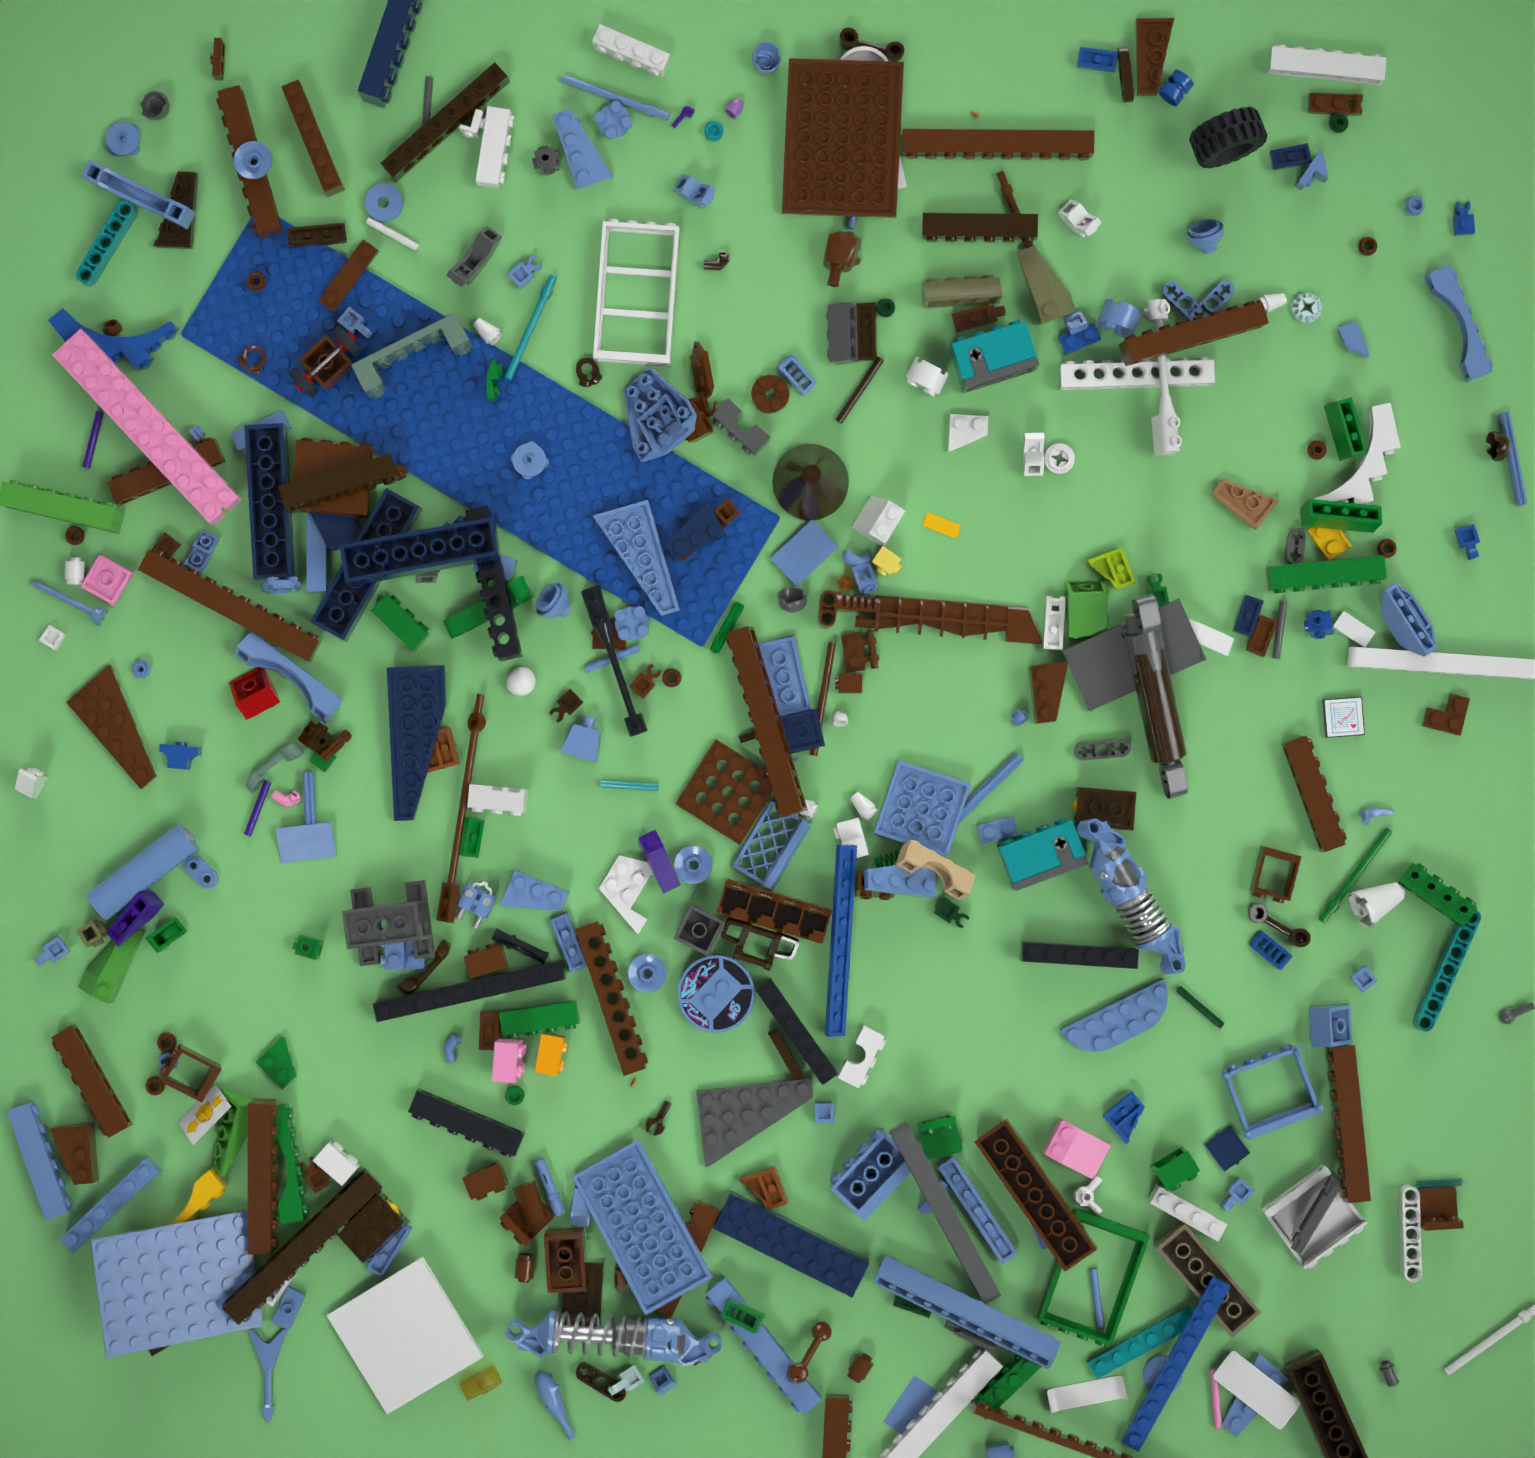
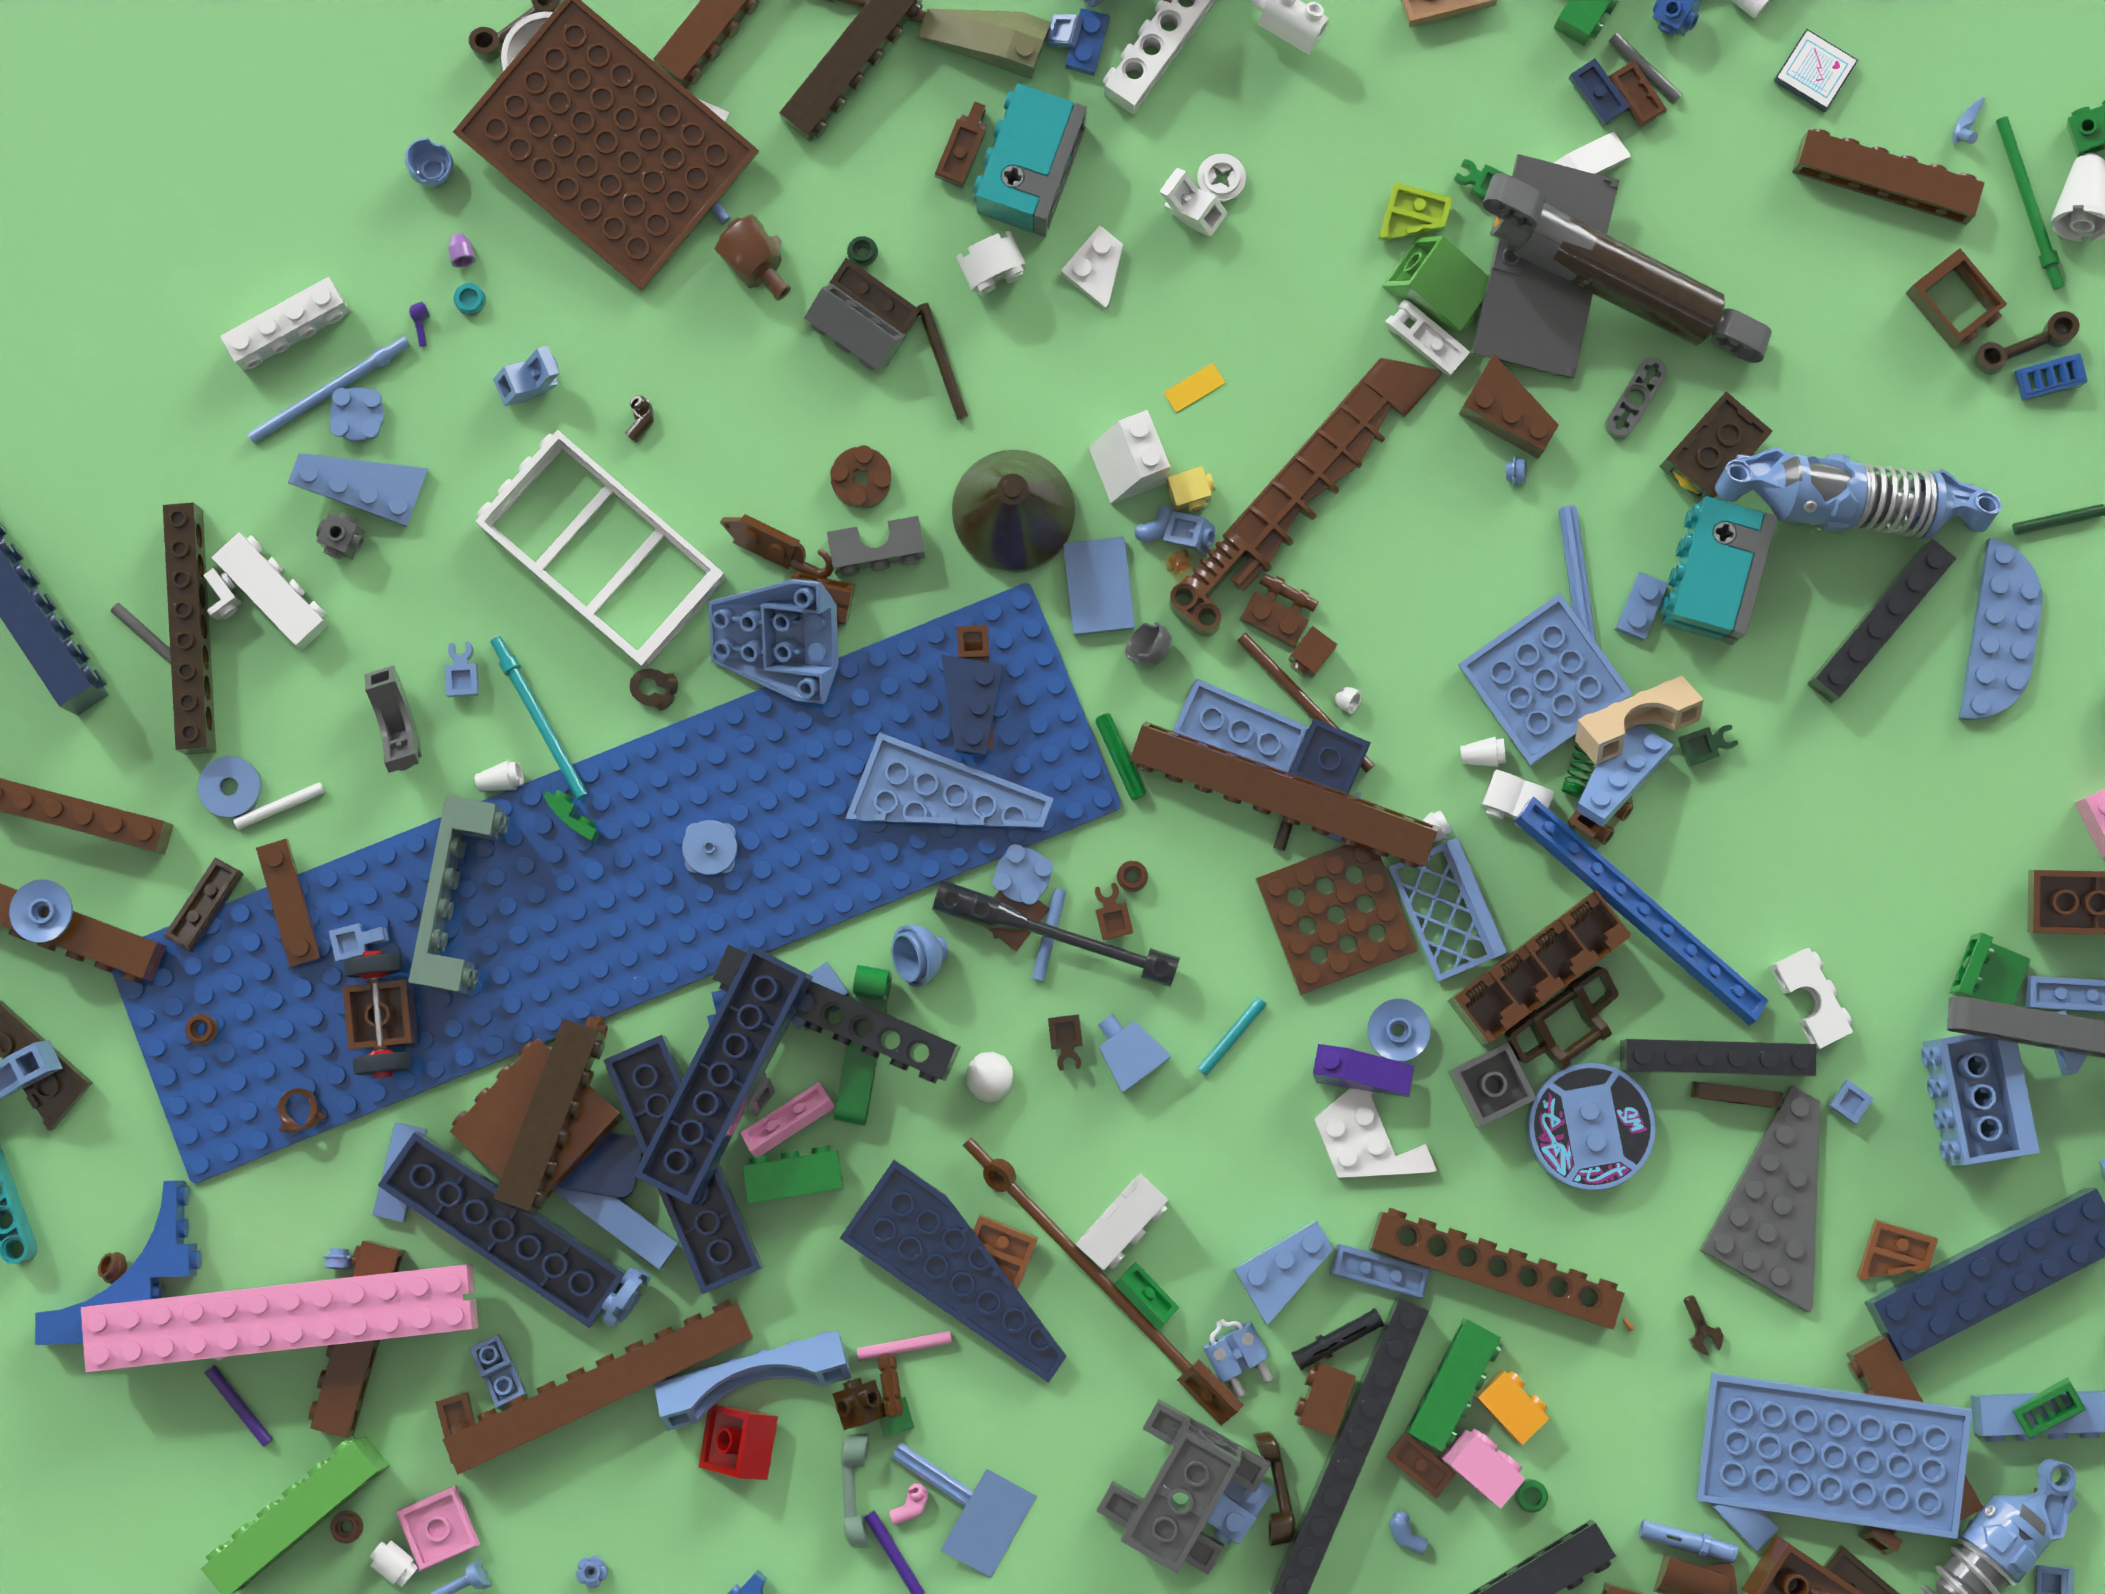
camera: 55 degrees left, 5 degrees down
medium blue dish [628,954,667,993] -> none
medium blue slope [776,354,817,396] -> none
olive slope [922,275,1002,309] -> none
none -> bright pink plate [740,1081,835,1158]
none -> bright pink bar [857,1331,952,1361]

